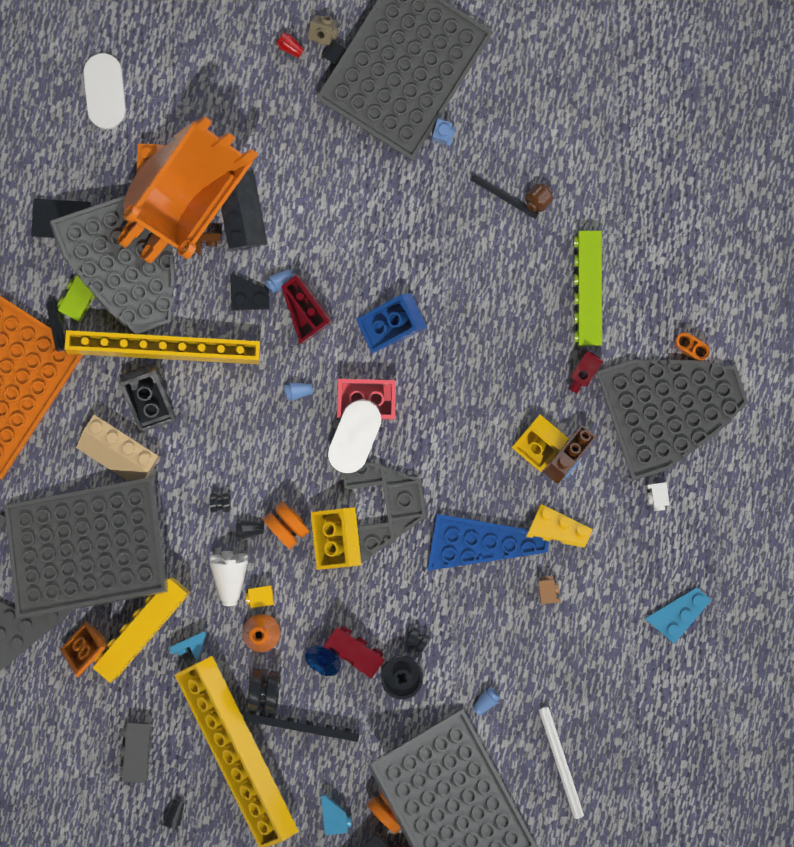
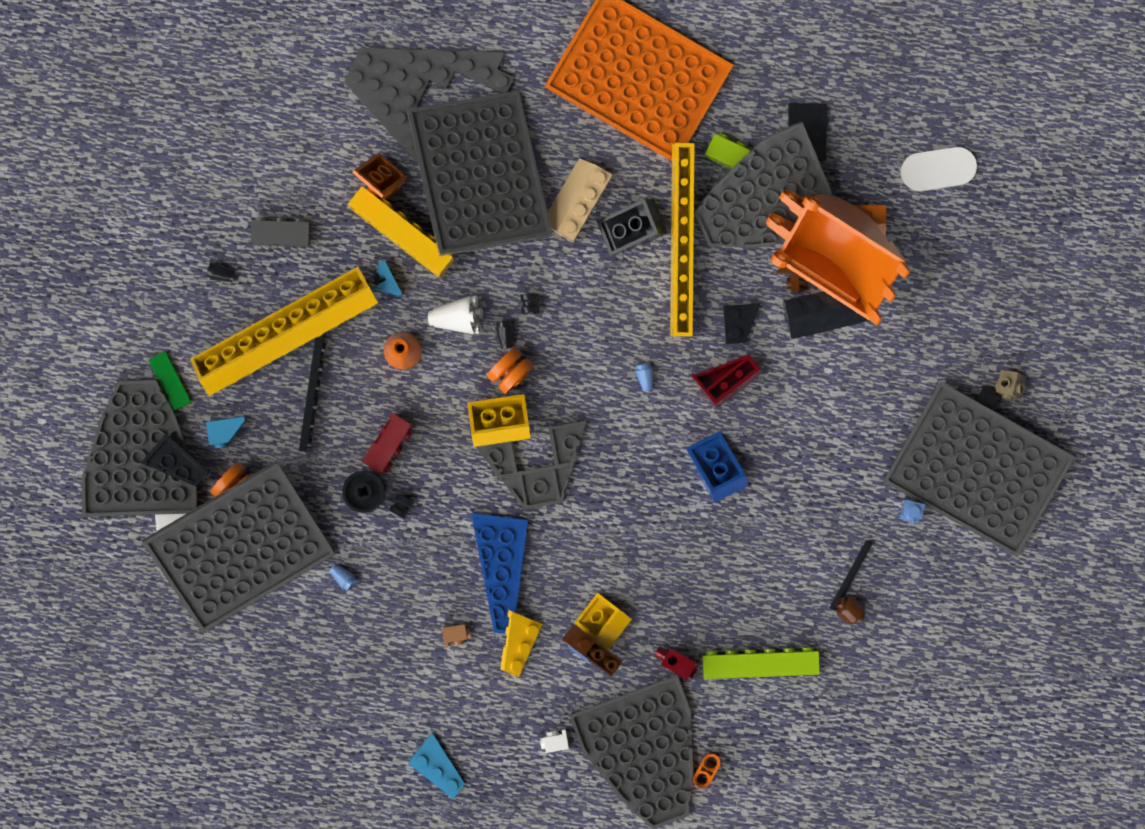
camera: 80 degrees right, 0 degrees up
black axle [46,300,65,352] -> none
yellow brick [245,585,275,608] -> none
black wheel [248,668,281,714] -> none
medium blue cone [265,269,294,294] -> none
red cone [276,32,305,58] -> none
clear blue dish [305,645,341,676] -> none
white tile [328,399,381,473] -> none
coral brick [337,379,396,420] -> none
white axle [539,707,584,819] -> none

